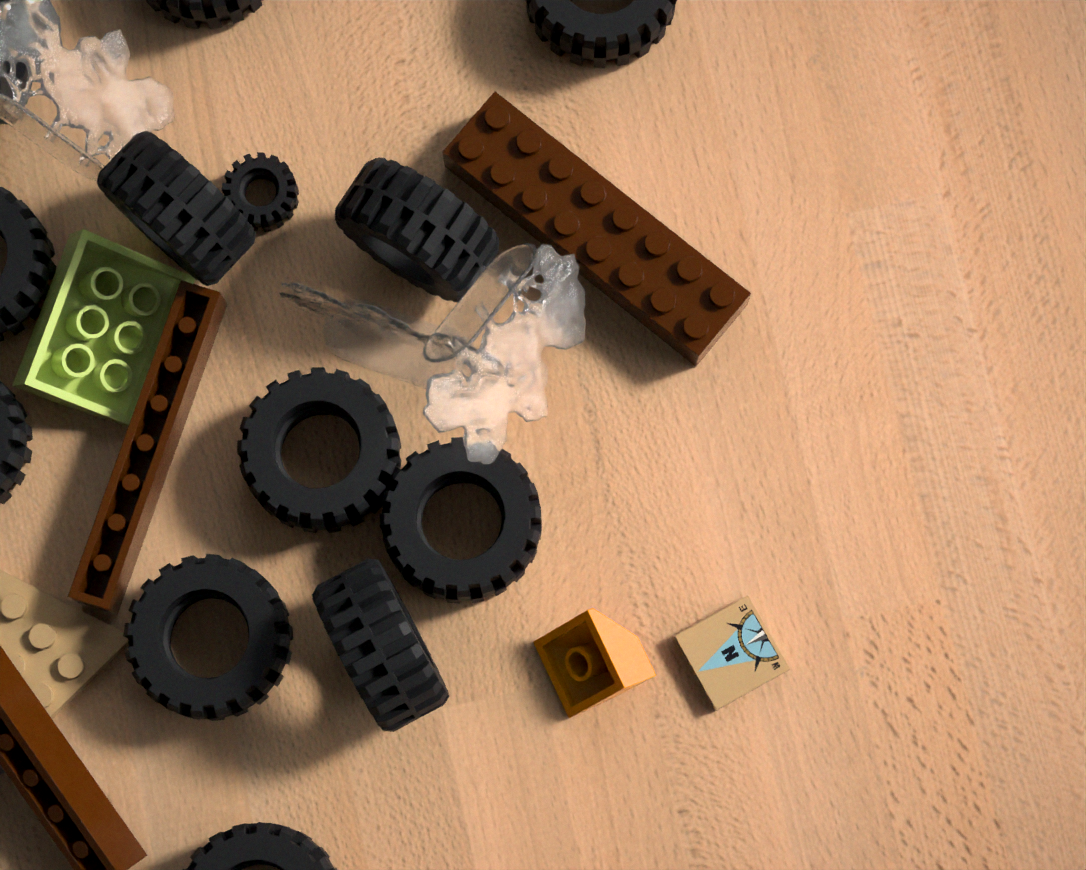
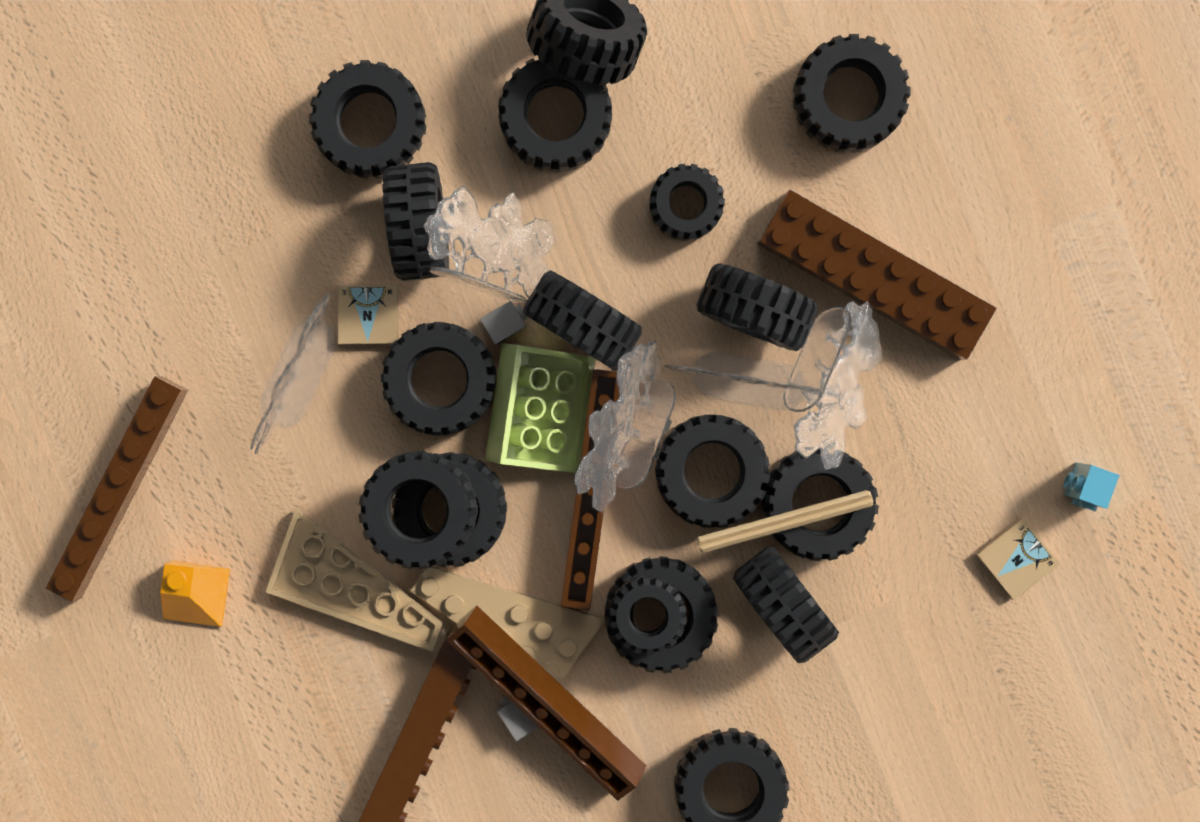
camera: 10 degrees left, 10 degrees up
black tyre [222,152,299,232] -> none
light orange slope [533,608,656,718] -> none
none -> light grey brick [480,301,528,345]
none -> clear plant [574,341,676,512]
none -> black tyre [610,575,687,655]
none -> black tyre [649,164,725,241]
none -> tan axle [697,490,873,553]
none -> medium azure brick [1063,462,1120,512]

